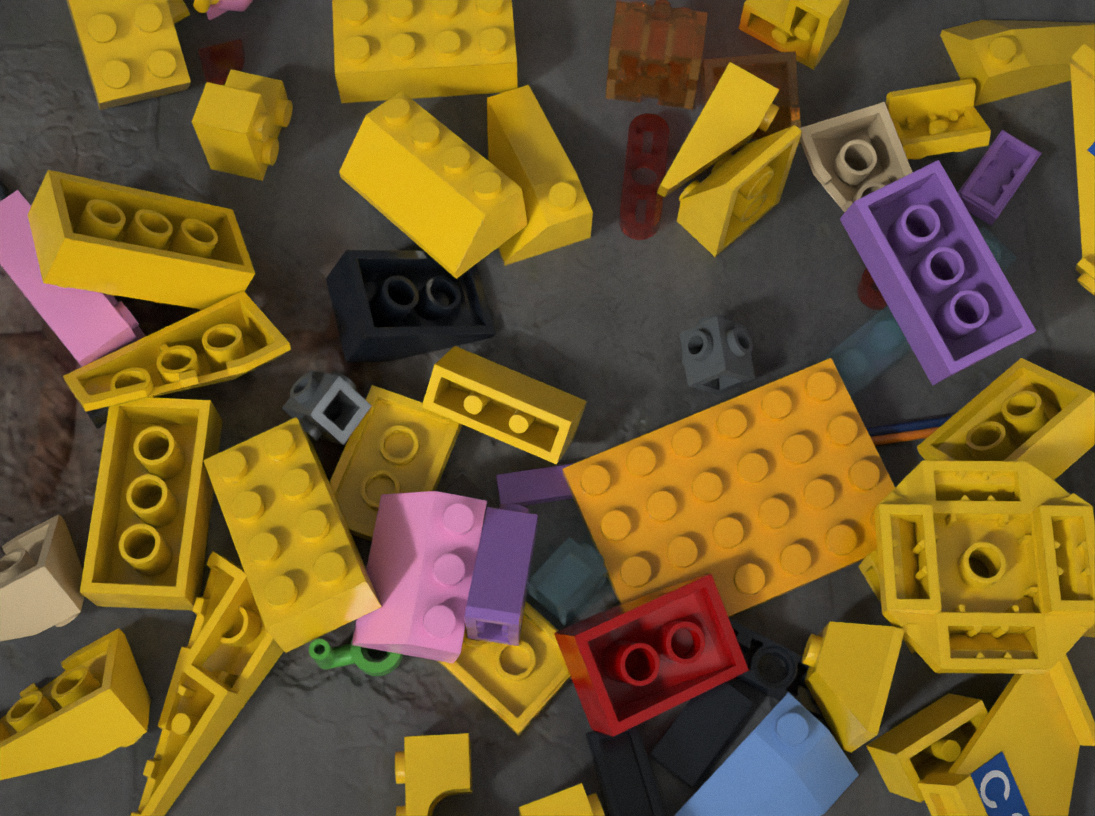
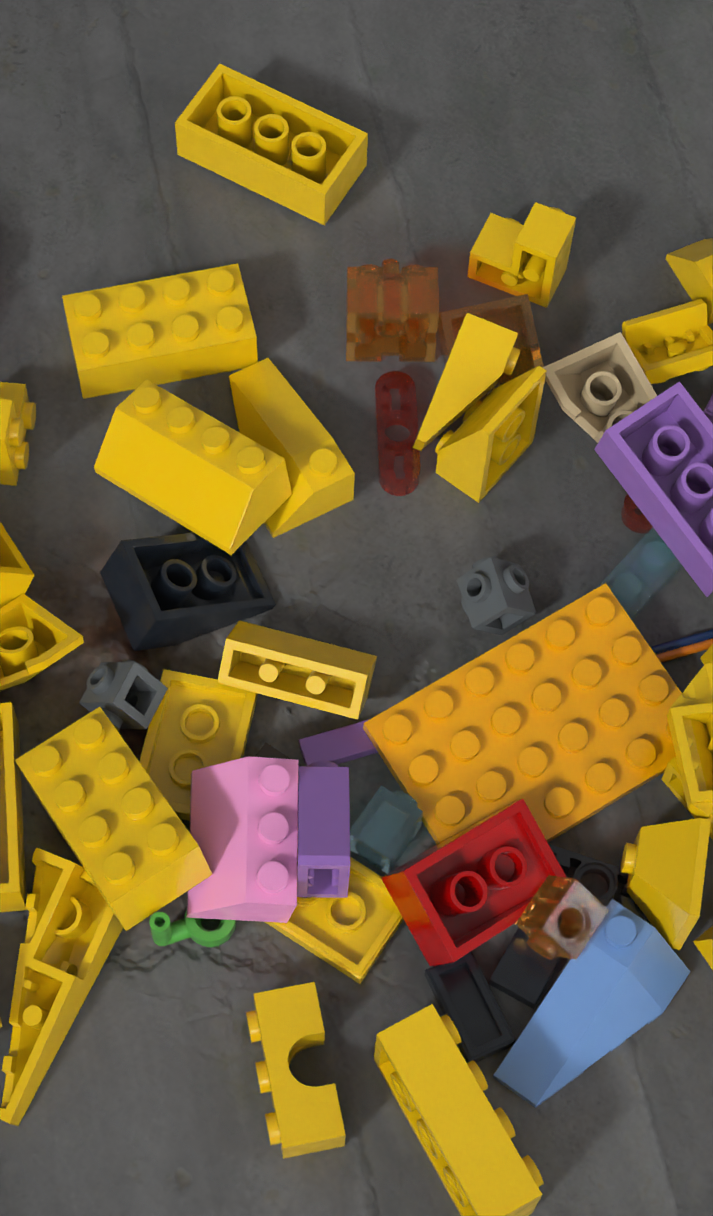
camera: 10 degrees left, 5 degrees down
none -> clear orange brick [515,875,610,960]

